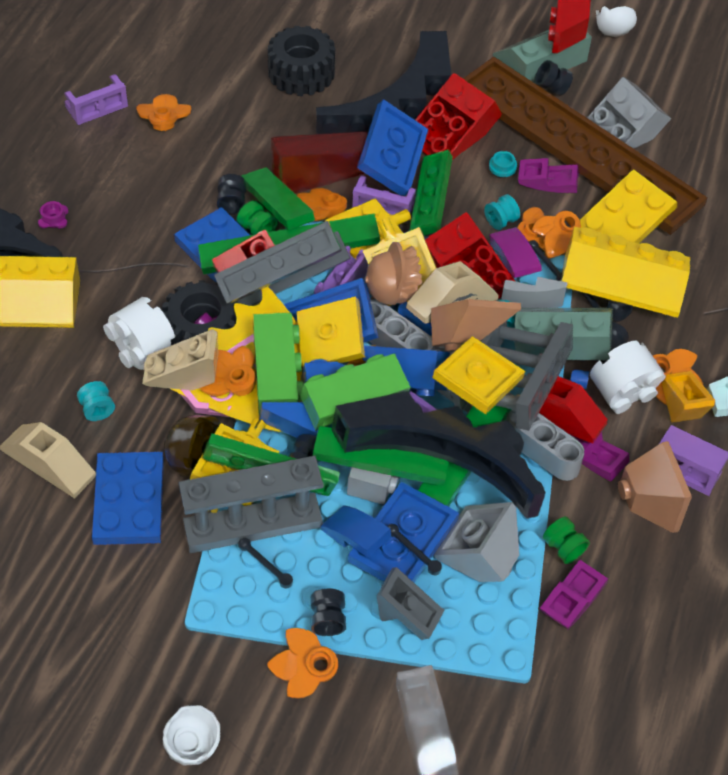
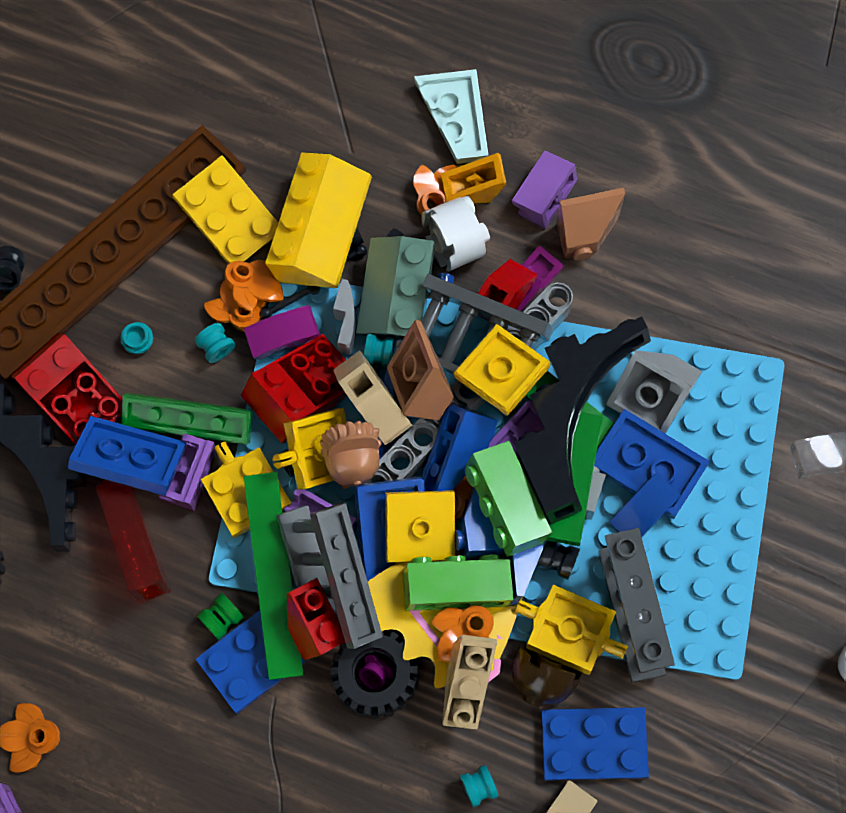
camera: 85 degrees left, 20 degrees up
white brick [103,297,175,370] -> none
green tile [202,433,340,496] -> none
black wheel [217,174,246,215] -> none
black hinge [238,538,293,589] -> none
green tile [241,167,315,230] -> none
orange plate [267,628,338,699] -> none
orange plate [297,188,347,221] -> none
black wheel [310,588,346,636] -> none
dark grey slope [377,567,445,640] -> none
black hinge [387,523,442,576] -> none
magenta slope [518,158,579,193] -> none
magenta slope [540,560,608,630] -> none
green wheel [543,516,590,564] -> none
light grey slope [588,77,671,149] -> none

